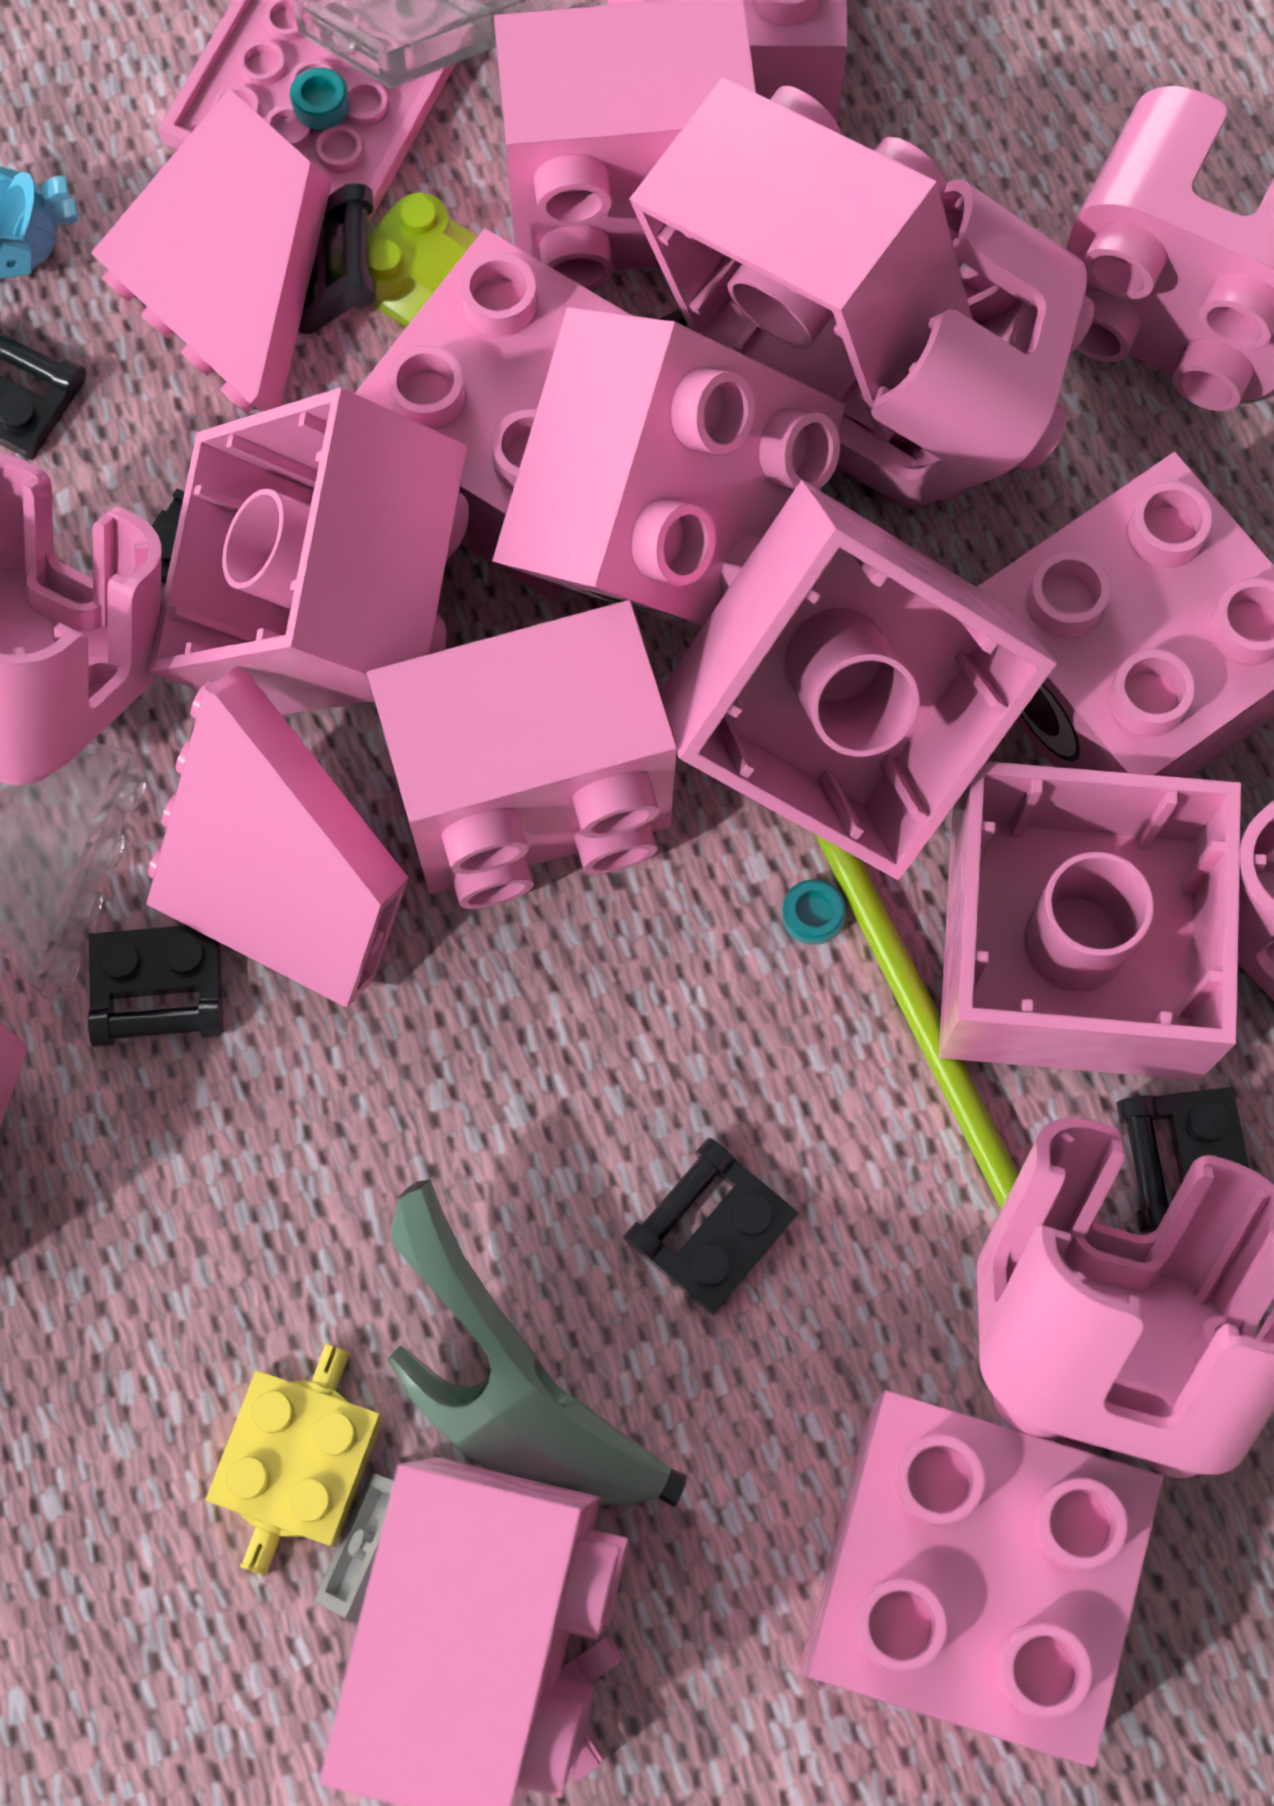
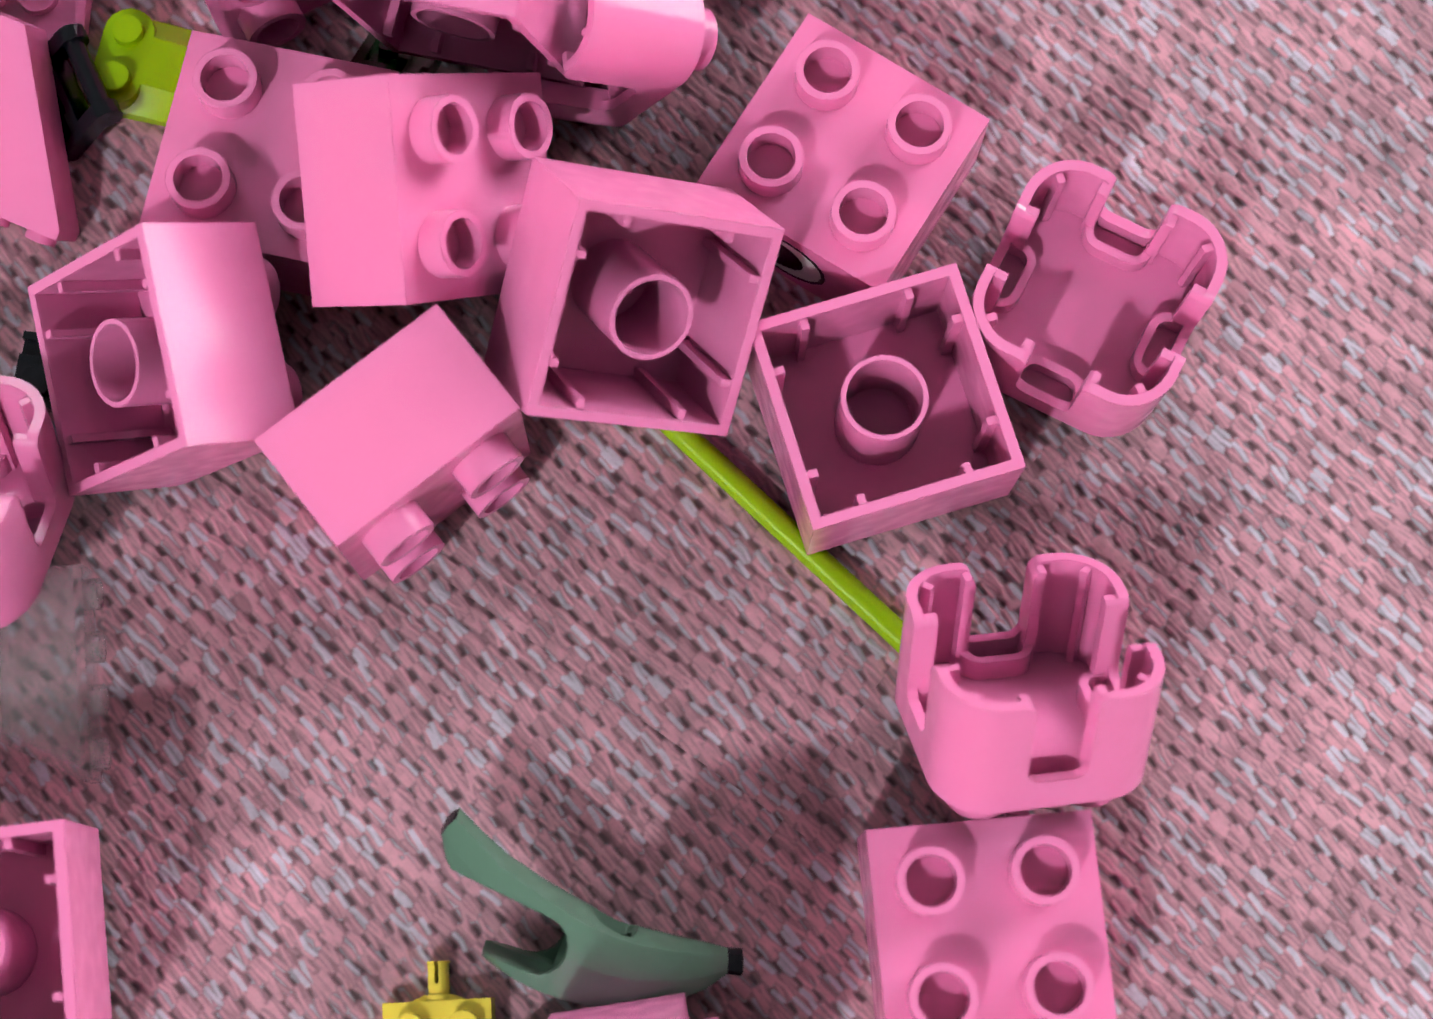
camera: 25 degrees left, 5 degrees up
black plate [88,925,224,1047] -> none
bright pink slope [146,667,409,1008] -> none
black plate [623,1137,799,1316] -> none
teal tile [782,879,846,945] -> none
black plate [1116,1087,1249,1233] -> none

